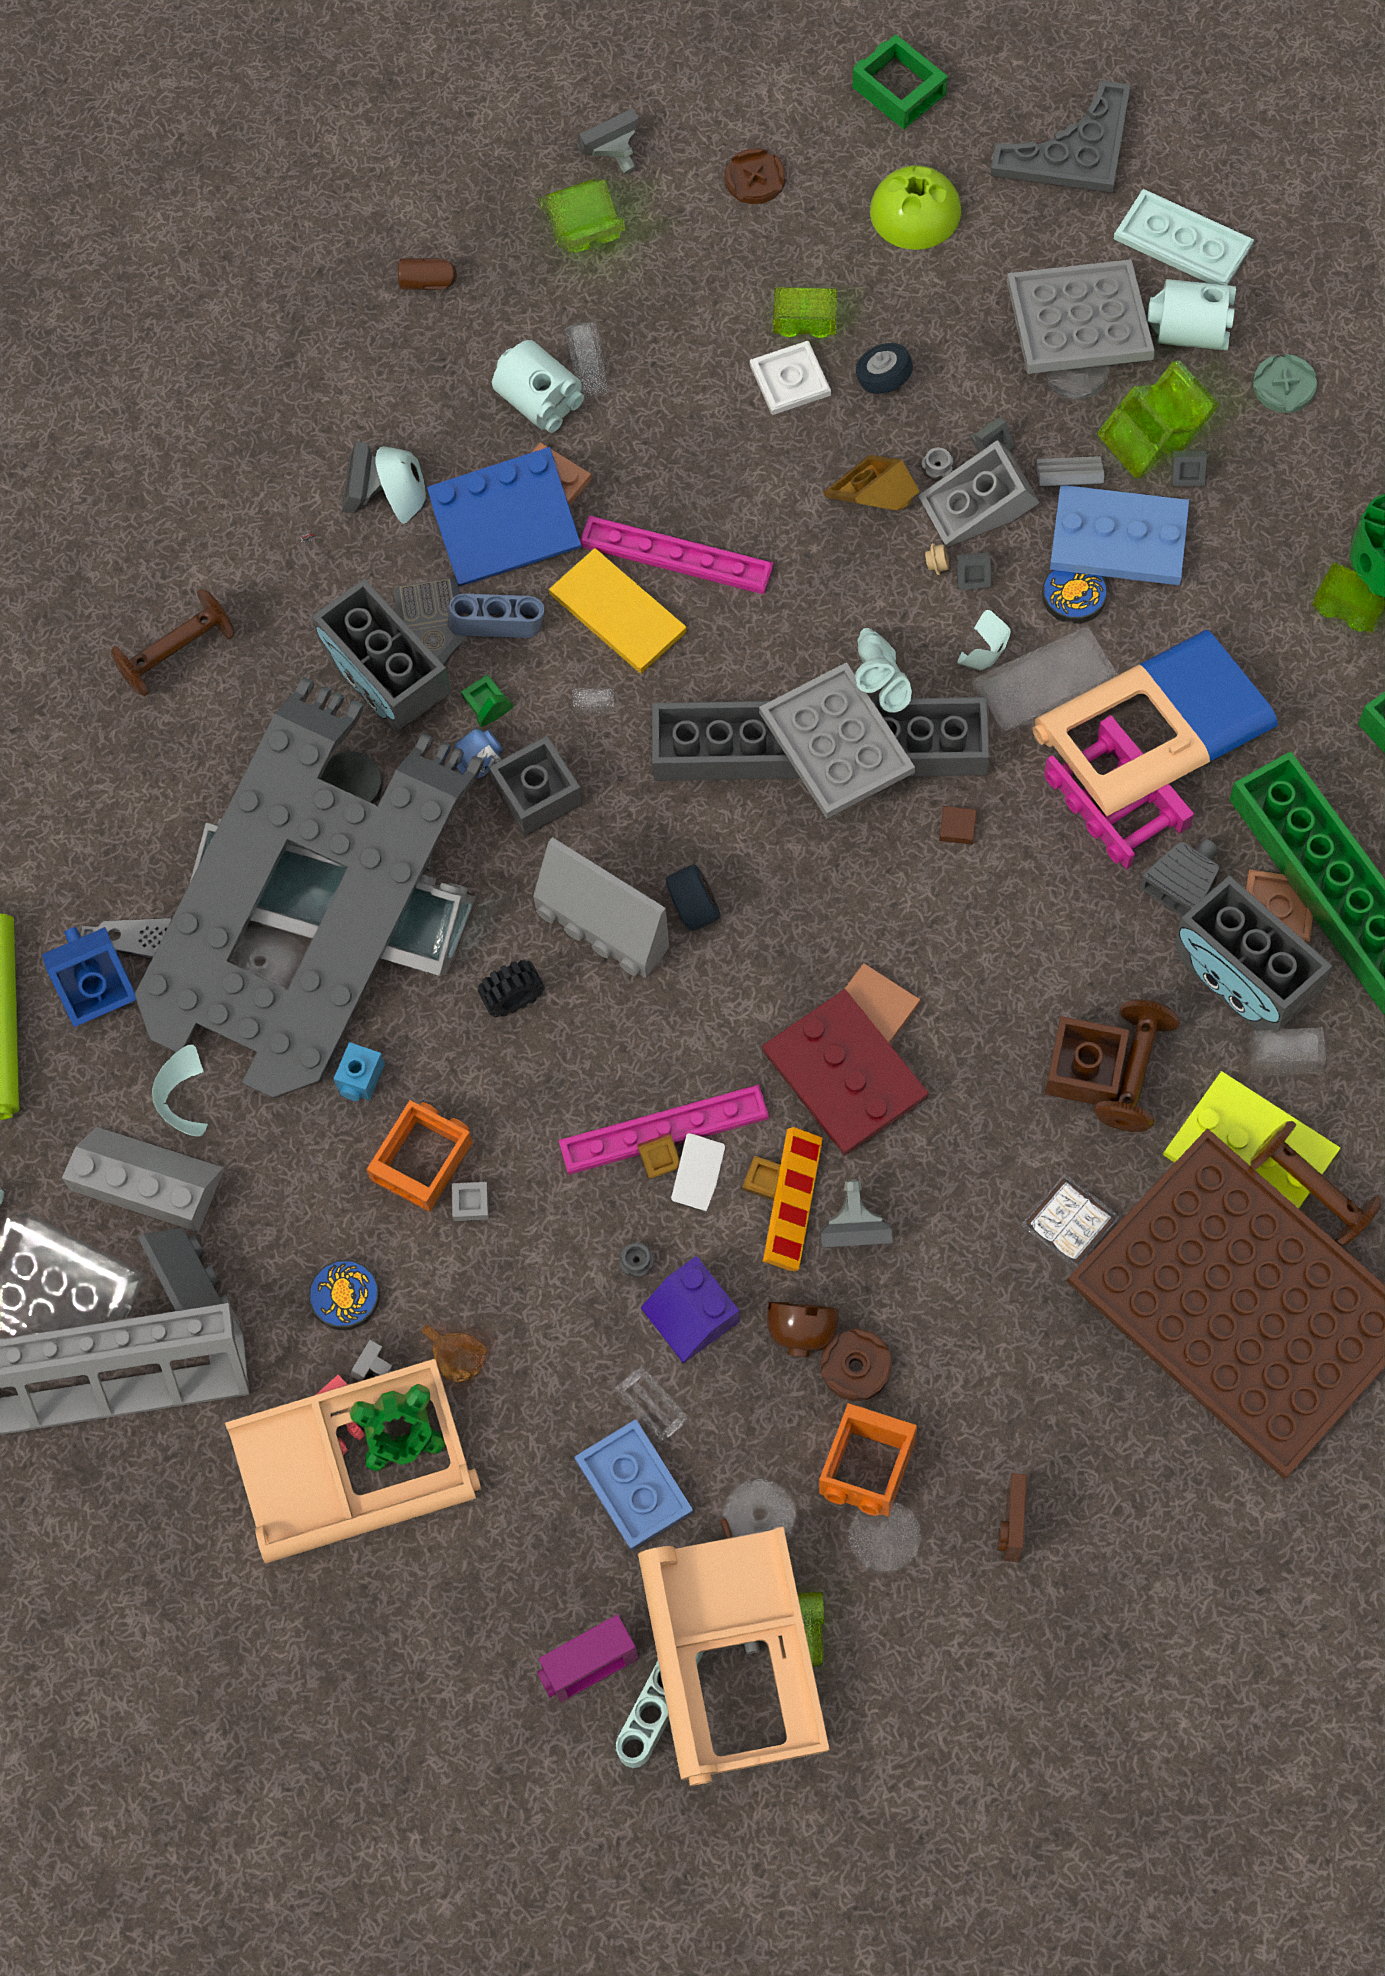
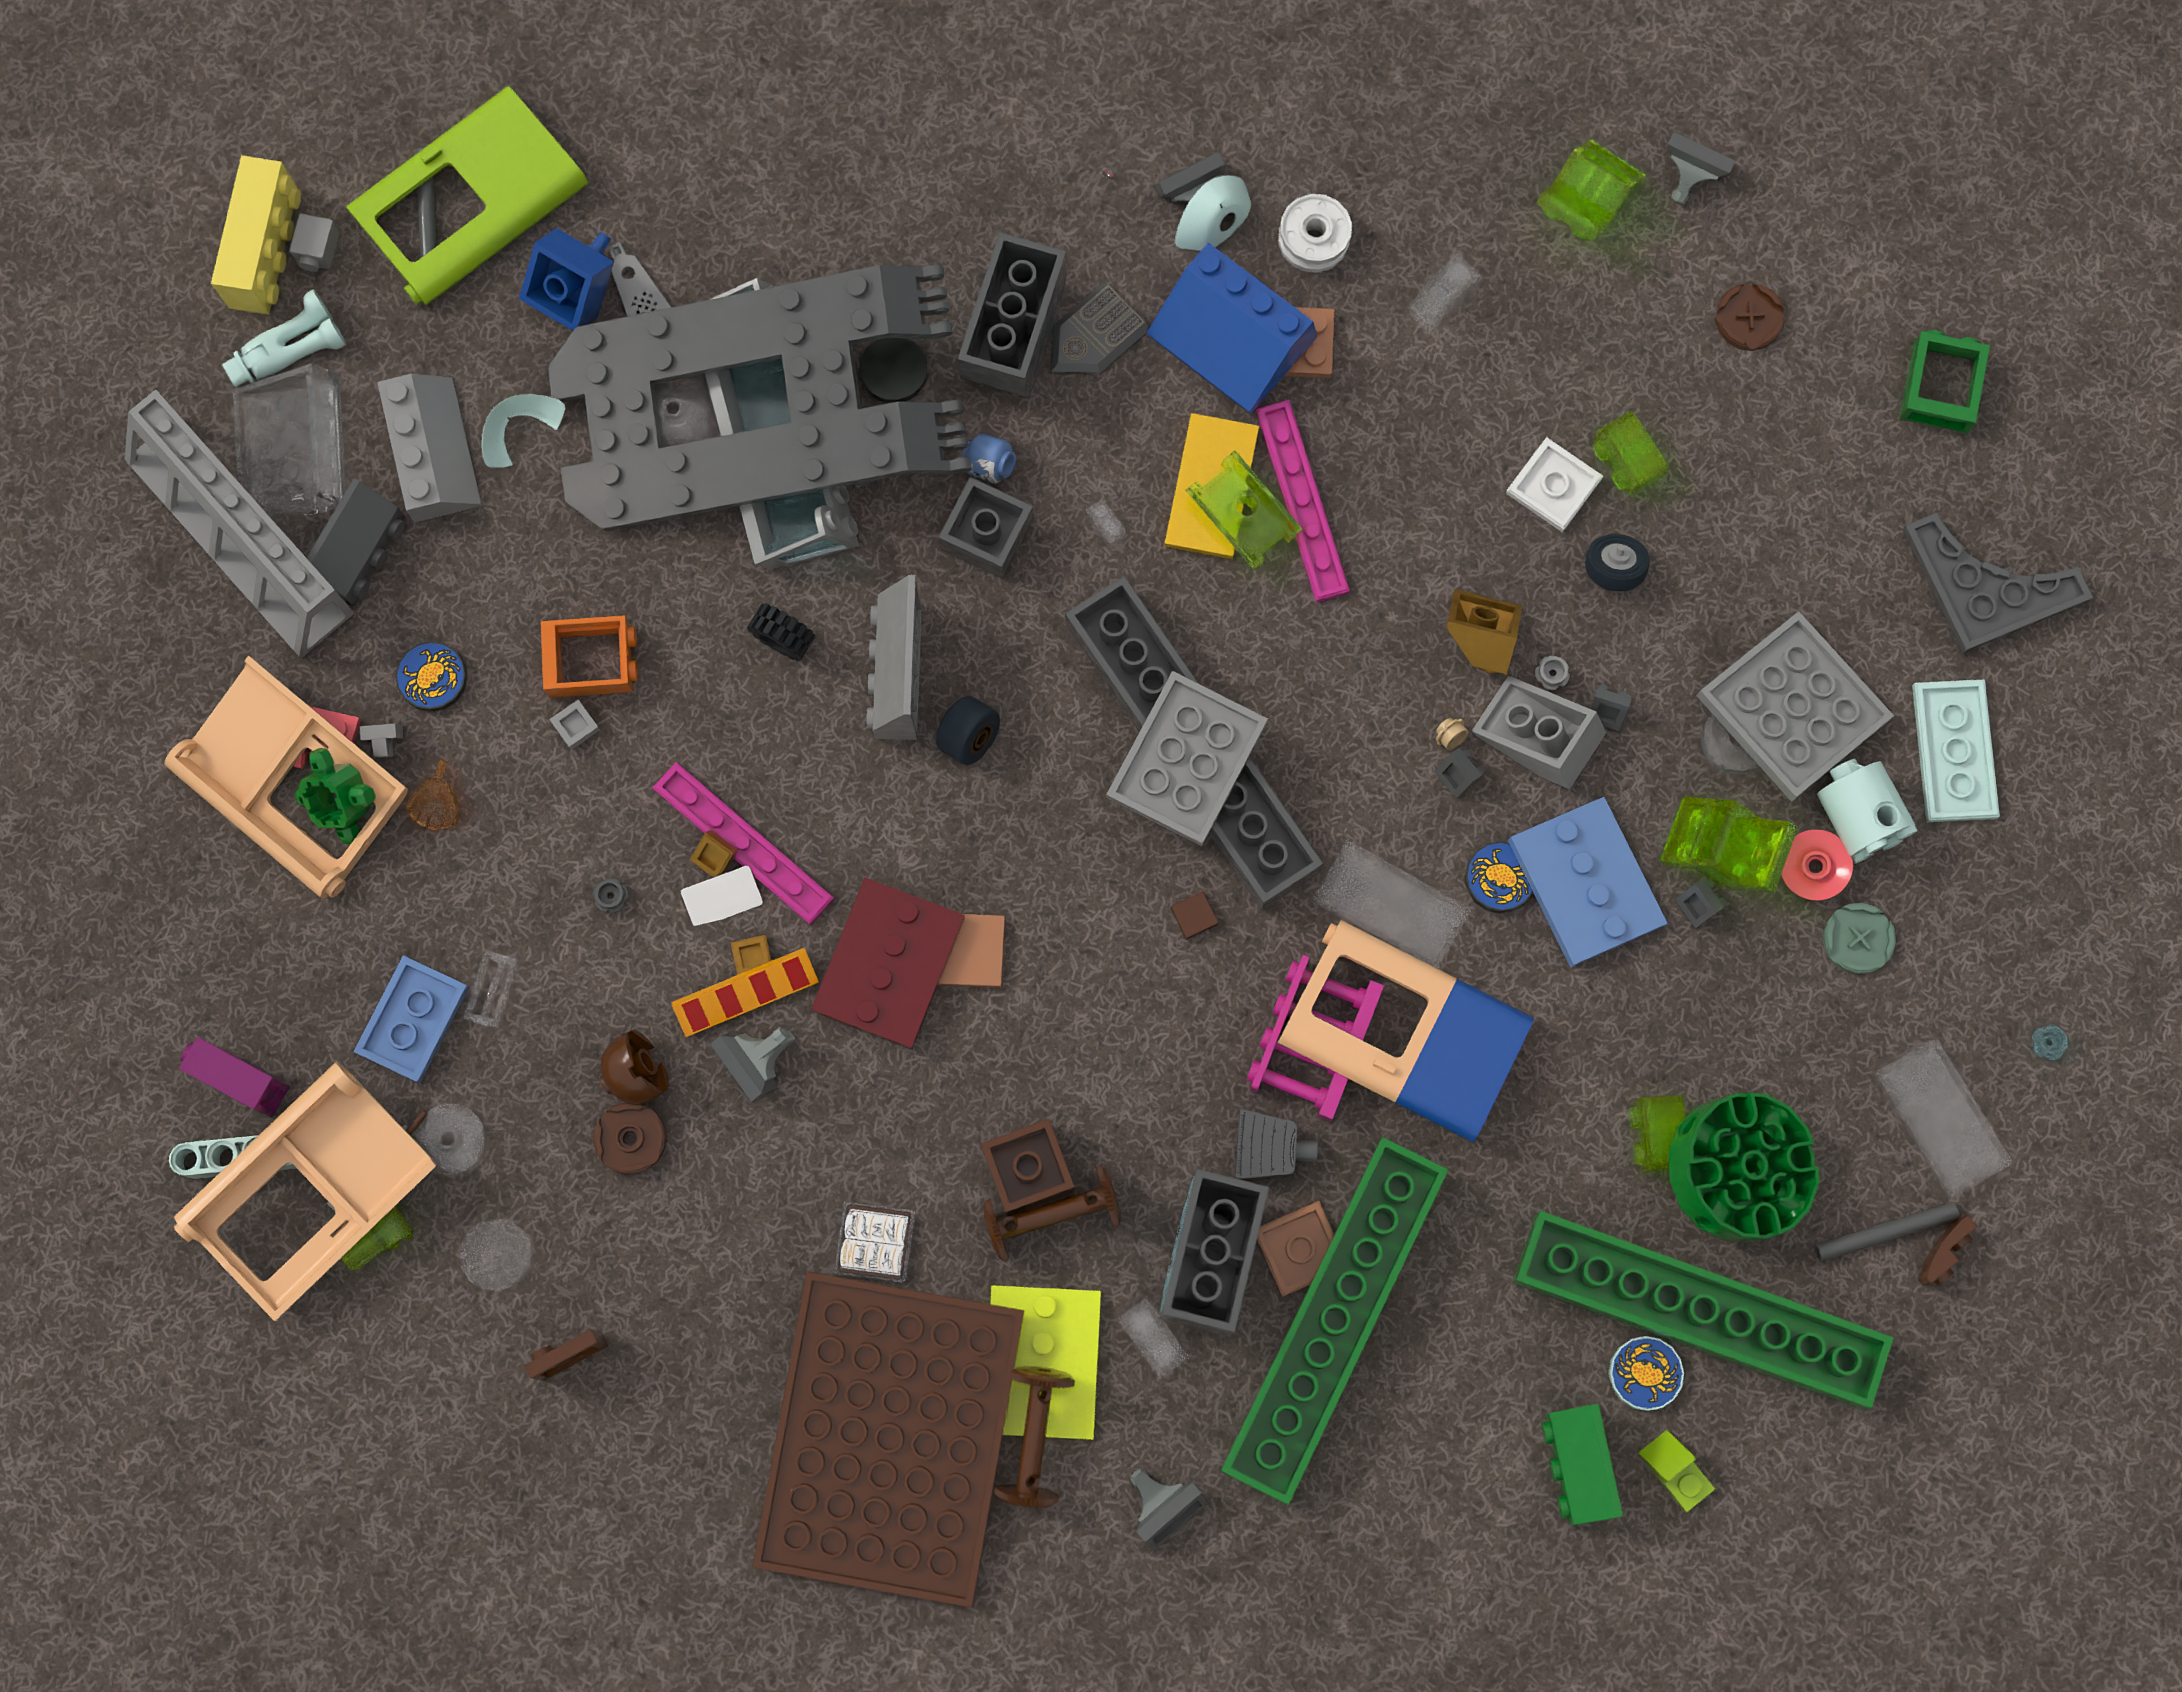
camera: 55 degrees right, 10 degrees up
reddish brown hose [111,589,234,696] -> none
dark azure brick [334,1042,385,1101] -> none
reddish brown arm [398,258,457,290] -> none
sand blue beam [448,594,544,638] -> none
green tile [461,674,514,727] -> none
light aqua cylinder [492,340,584,433] -> none
dark purple slope [641,1256,740,1363] -> none
orange window [819,1403,917,1517] -> none
light aqua piece [855,628,912,712] -> none
lime piece [870,165,961,250] -> none
light aqua piece [957,610,1011,671] -> none
light grey tile [1036,456,1104,486] -> none
none -> clear neon green piece [1185,451,1303,570]
none -> white wheel [1278,194,1352,273]
none -> coral dish [1780,830,1853,901]

